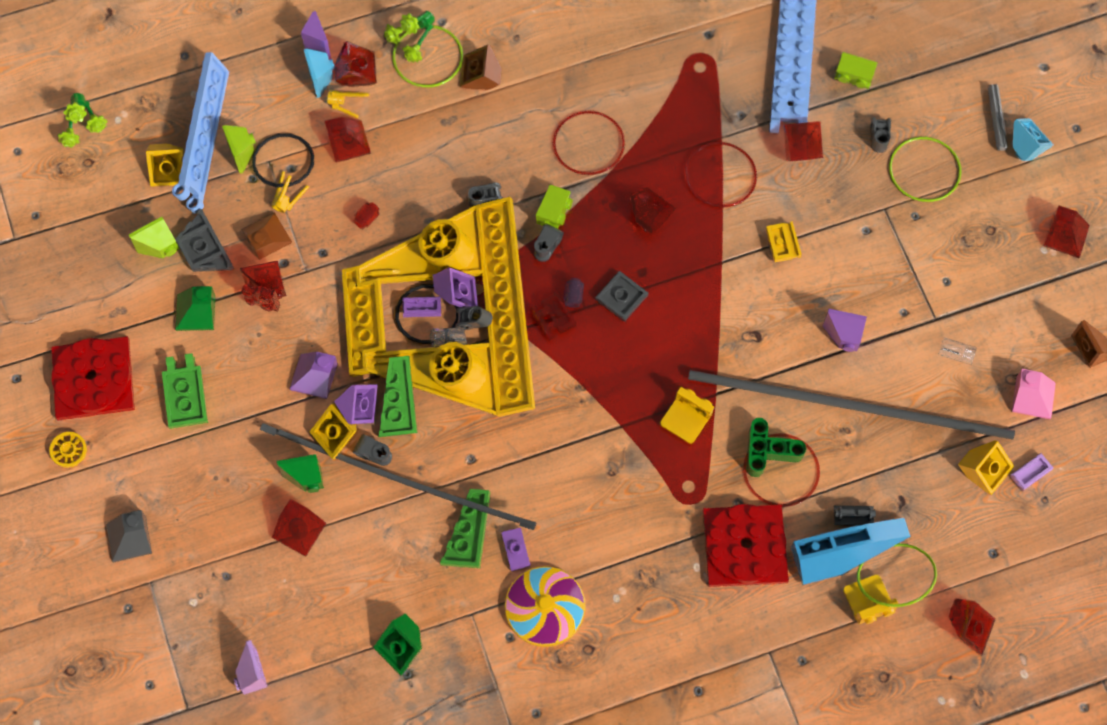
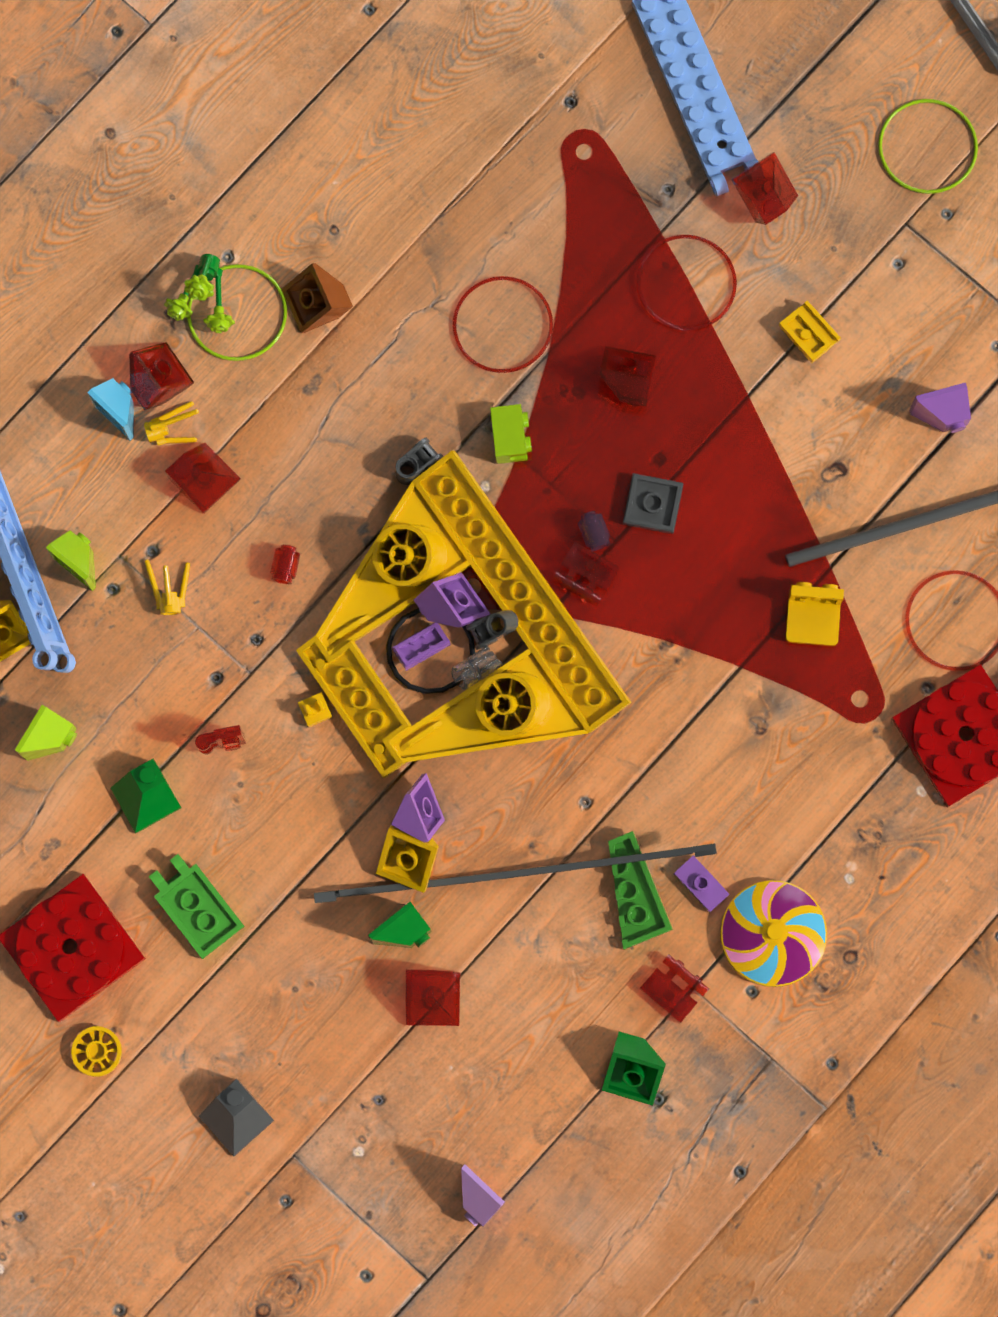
camera: 25 degrees left, 10 degrees up
dark grey wing [176,209,234,272] -> none
clear red slope [240,261,286,300] -> none
dark orange slope [242,212,292,260] -> none
black piece [252,134,314,187] -> none
medium lavender slope [290,352,338,399] -> none
medium lavender slope [301,11,331,59] -> none
dark grey piece [353,434,392,466] -> none
bright green wing [378,356,418,437] -> none
dark grey piece [534,224,564,262] -> none
green beam [747,418,807,477] -> none
lime brick [834,52,878,89] -> none
dark grey piece [870,117,891,153] -> none
none -> yellow tile [298,692,332,728]
none -> clear red plate [640,954,709,1023]

